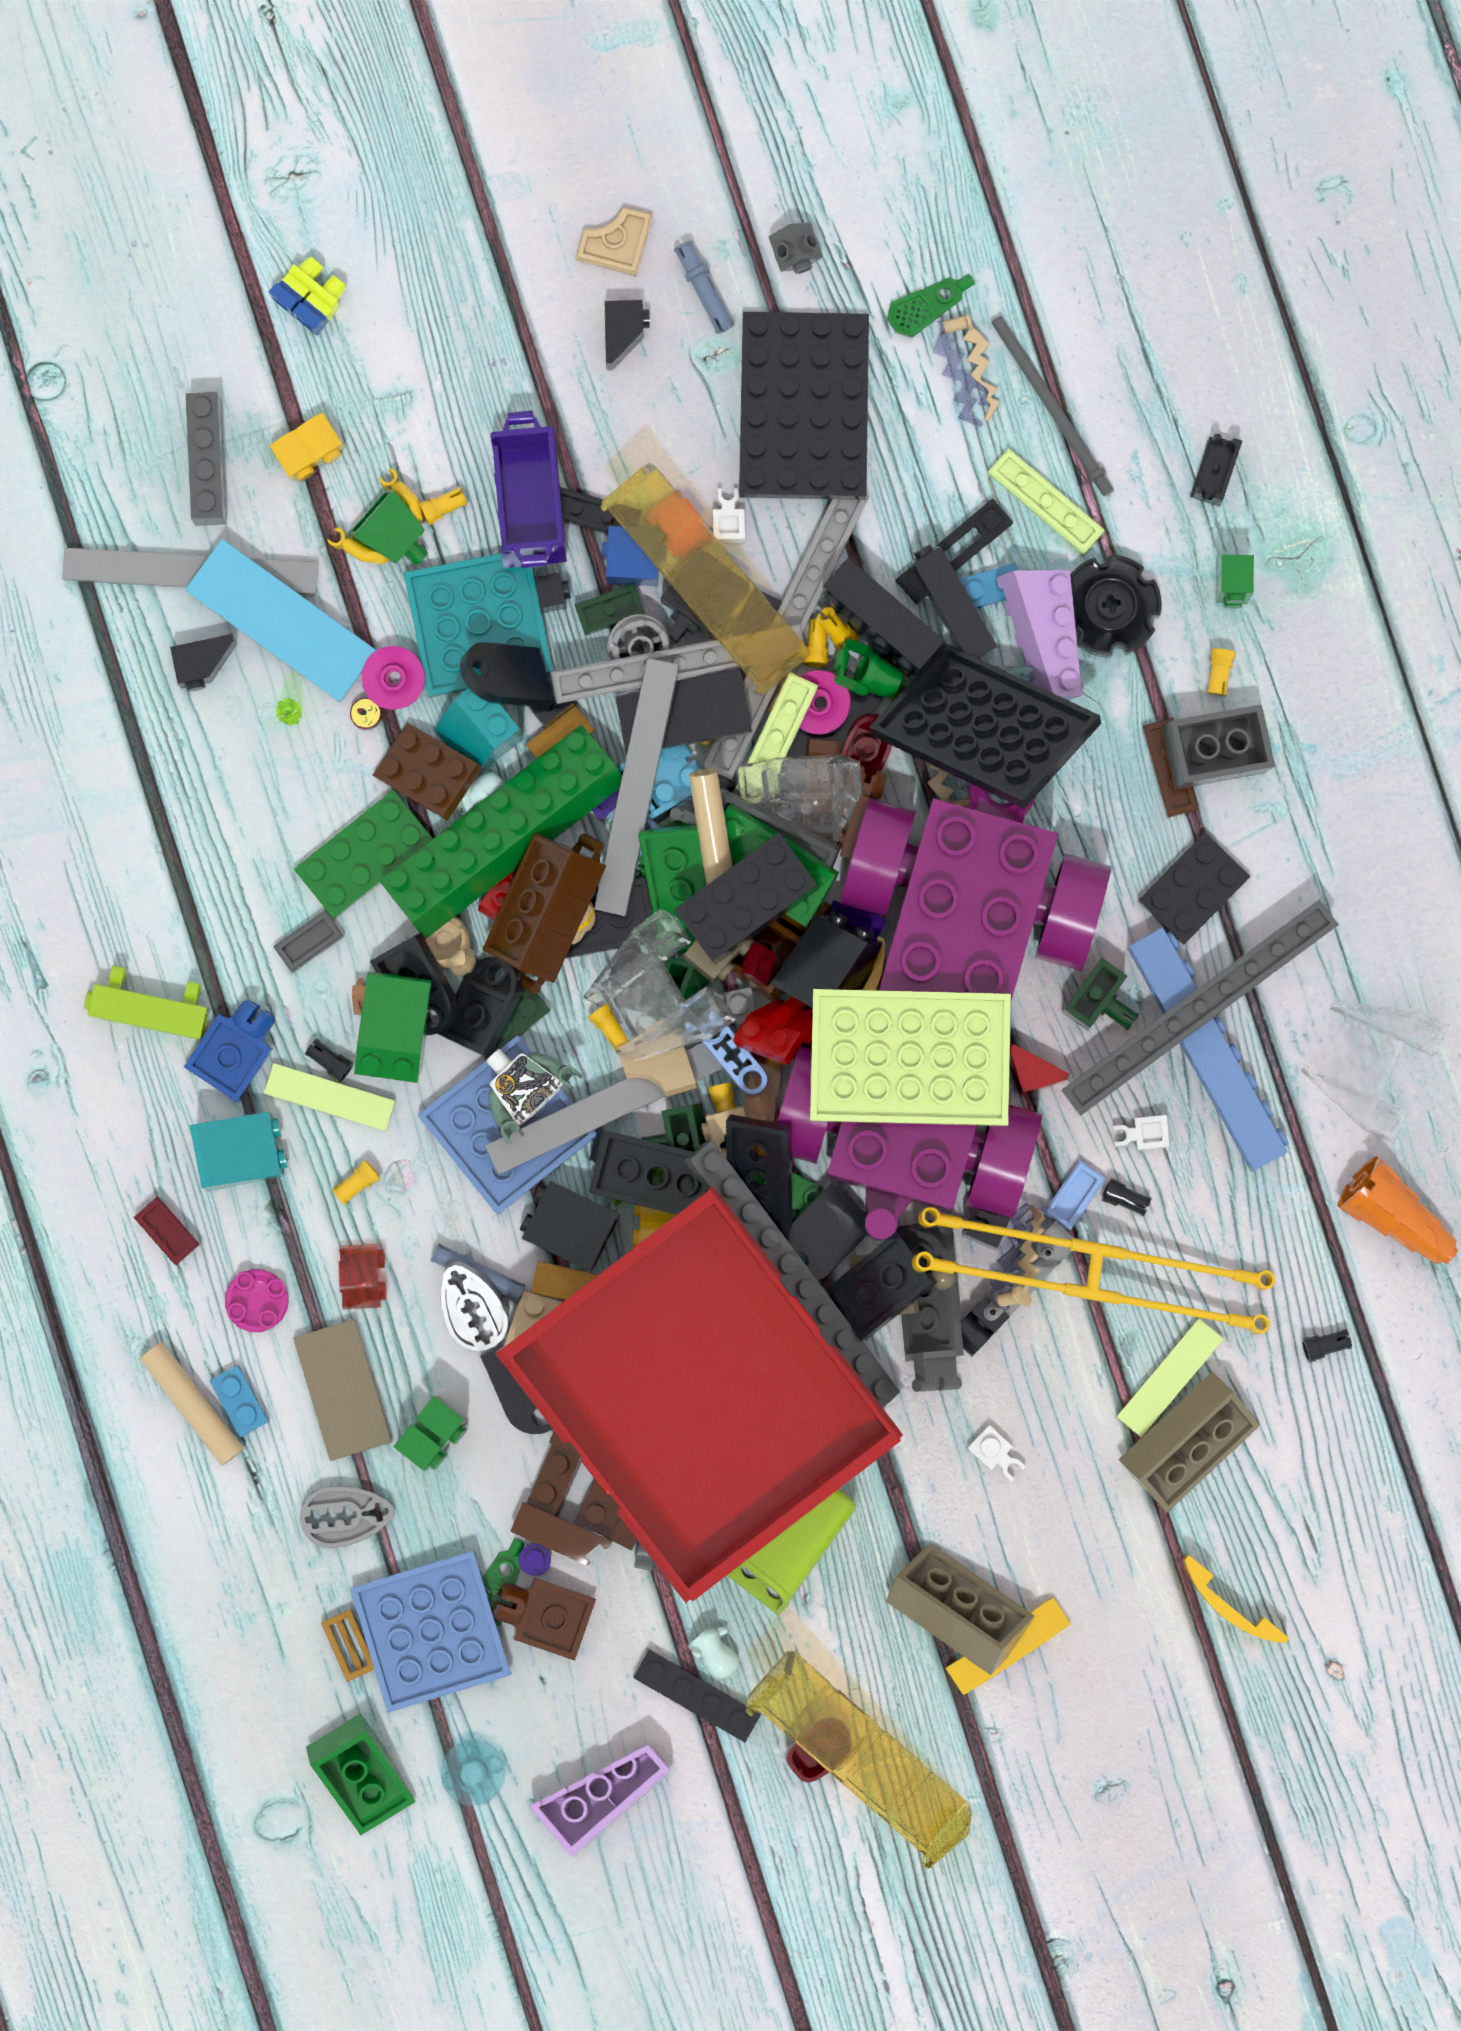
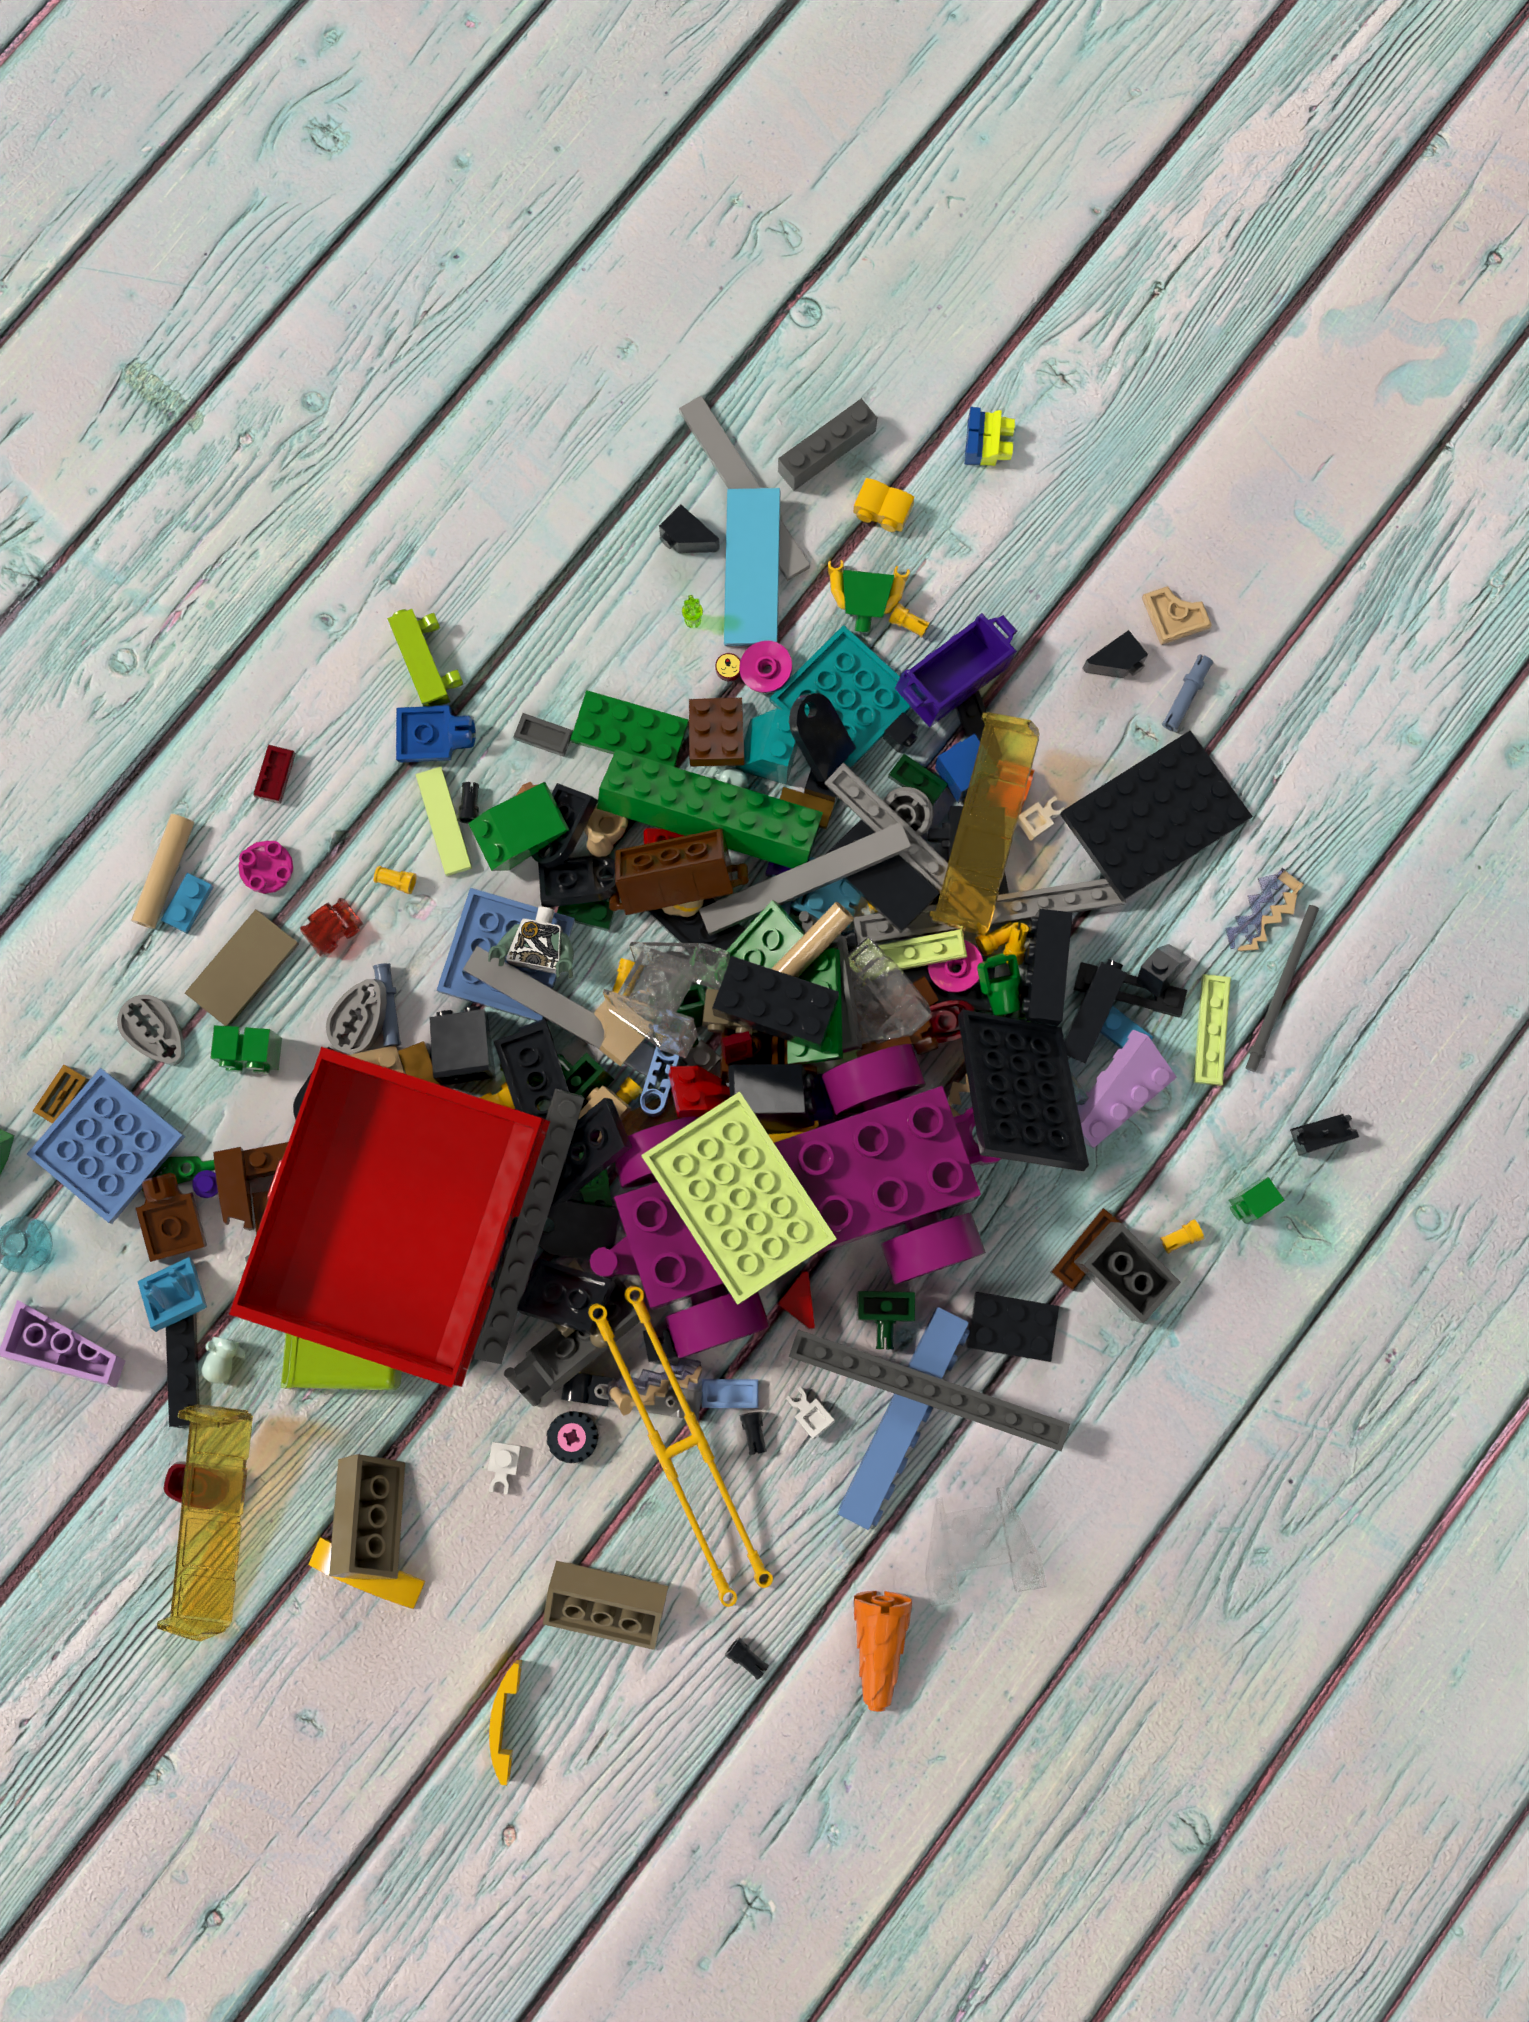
camera: 50 degrees right, 5 degrees down
teal slope [189,1112,288,1192] -> none
dark grey brick [768,222,823,274] -> none
green piece [887,274,975,338] -> none
black piece [1070,555,1162,658] -> none
yellowish green tile [1116,1318,1224,1438] -> none
none -> dark azure plate [137,1257,207,1332]
none -> black wheel [546,1411,599,1463]
none -> black slope [1136,944,1191,998]

